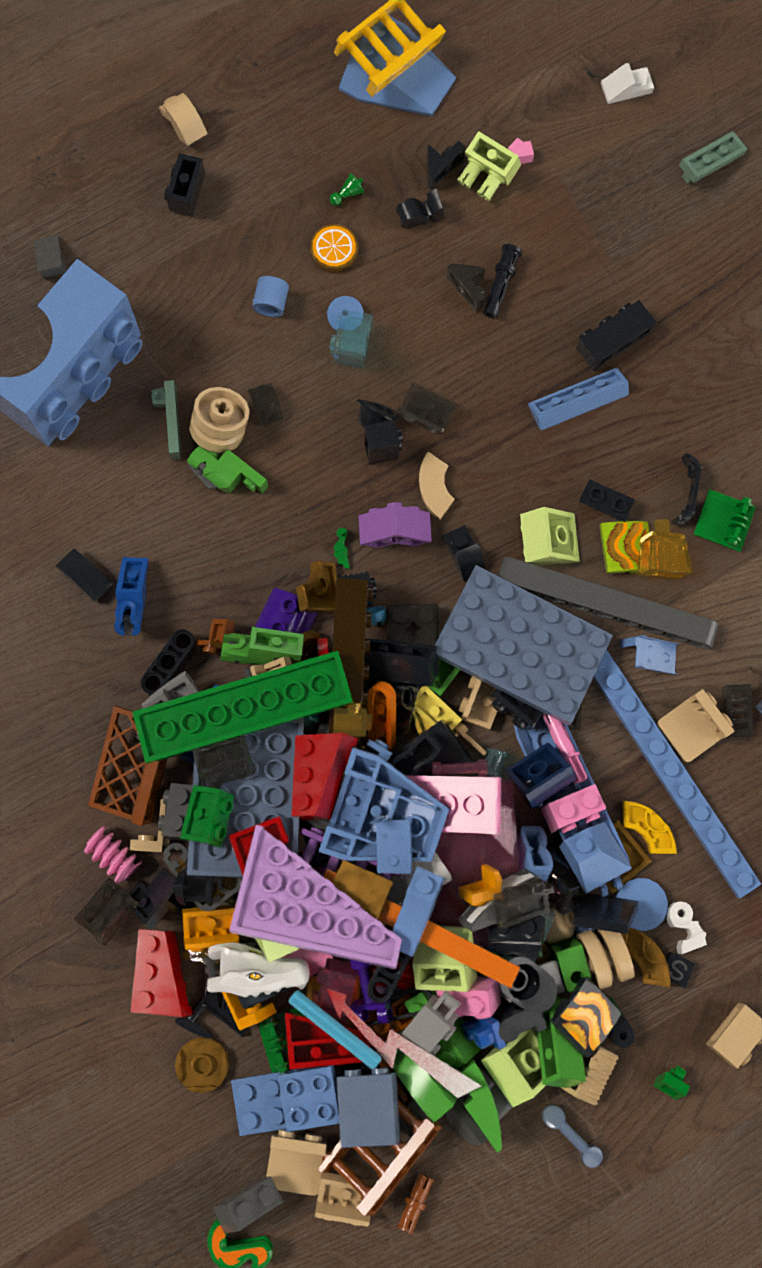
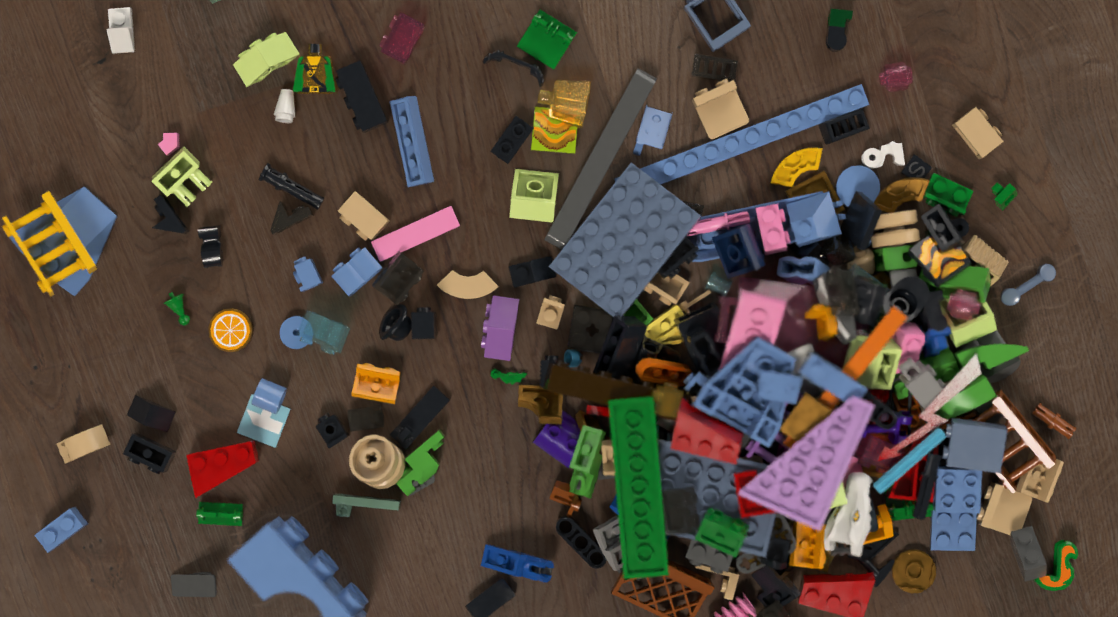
camera: 70 degrees left, 10 degrees up
none -> medium blue piece [35,507,88,553]
none -> black slope [127,395,176,432]
none -> red wedge [186,440,259,498]
none -> green hinge [196,502,243,526]
none -> yellowish green brick [233,32,299,87]
none -> medium azure sticker [237,394,290,448]
none -> white cone [274,89,296,123]
none -> torso [293,44,337,94]
none -> medium blue brick [293,257,323,292]
none -> black brick [315,413,349,448]
none -> medium blue brick [332,248,383,297]
none -> tan piece [338,191,390,241]
none -> light orange bracket [352,363,401,404]
none -> bright pink tile [371,206,460,262]
none -> clear pink brick [379,12,425,65]
none -> black hinge [390,386,450,449]
none -> tan bracket [536,295,565,329]
none -> black slope [819,108,870,145]
none -> black axle [912,453,942,520]
none -> black slope [920,204,965,253]
none -> green bracket [923,173,974,217]
none -> clear pink head [947,289,981,321]

